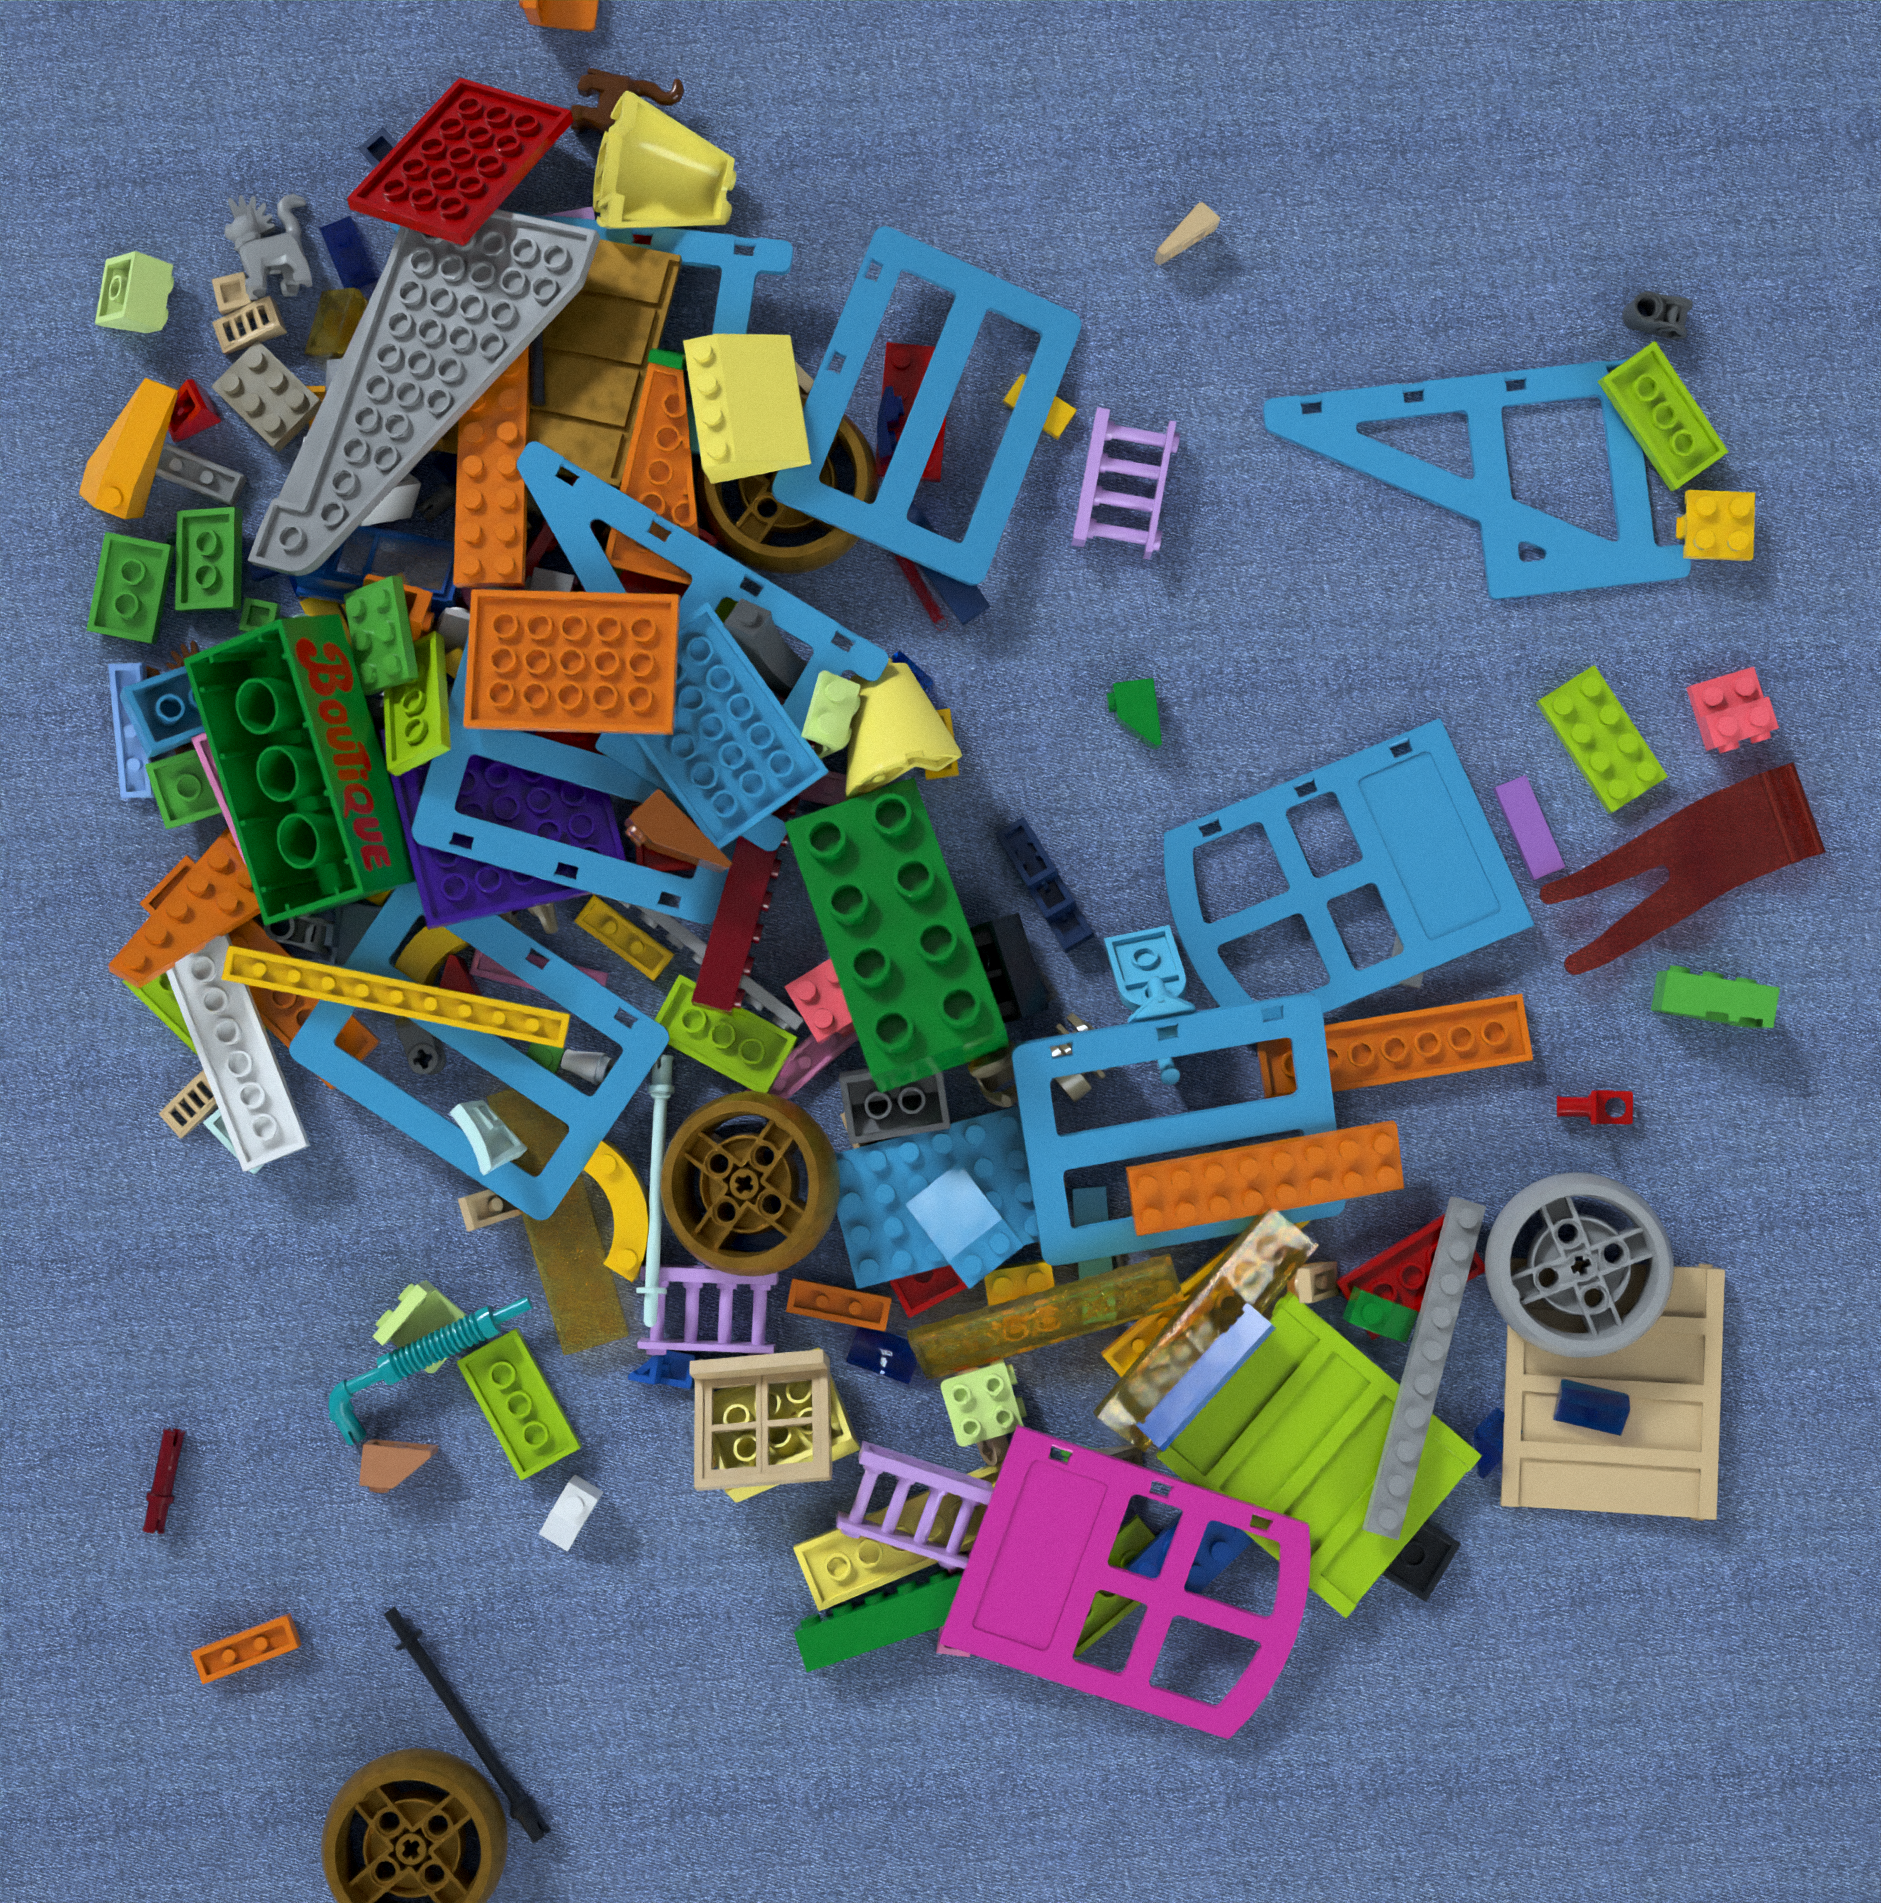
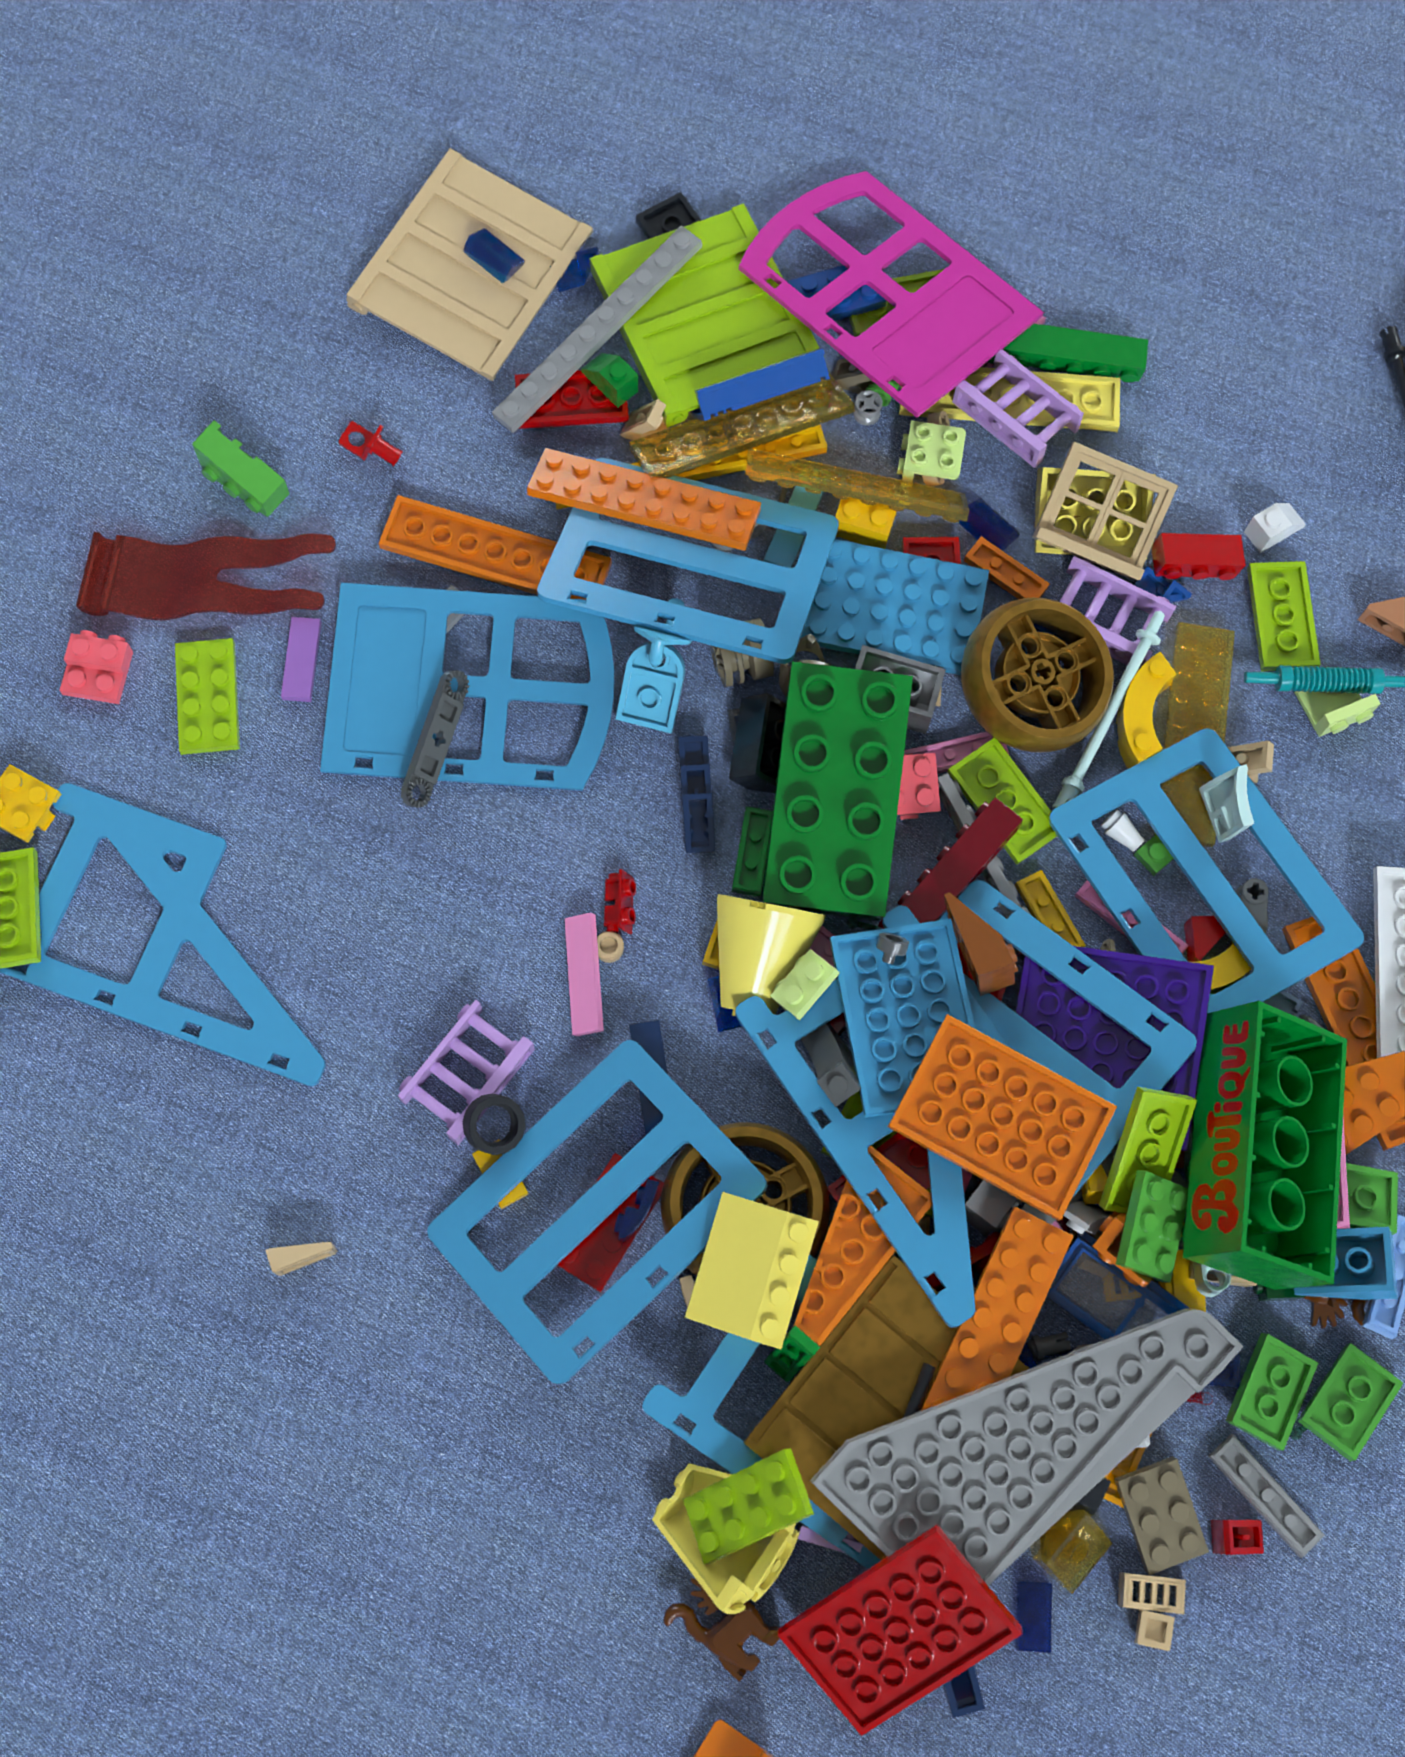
camera: 160 degrees left, 15 degrees down
light orange wedge [78,378,179,519] -> none
yellowish green slope [95,251,174,333] -> none
yellow plate [221,945,571,1048] -> none
light grey animal [224,194,312,301] -> none
bright green plate [238,597,282,633] -> none
red piece [892,552,948,631] -> none
slope [905,1162,1024,1289] -> none
green slope [1106,678,1162,750] -> none
light grey wheel [1485,1172,1674,1358] -> none
none -> dark grey piece [401,670,470,808]
none -> black tyre [462,1093,526,1155]
none -> bright pink tile [564,913,604,1037]
none -> tan tile [597,931,624,963]
none -> red hinge [604,869,636,935]
none -> lime plate [683,1449,814,1564]
none -> green tile [731,806,773,897]
none -> light grey wheel [853,390,883,426]
none -> dark grey tile [876,933,909,964]
none -> red brick [1151,533,1246,580]

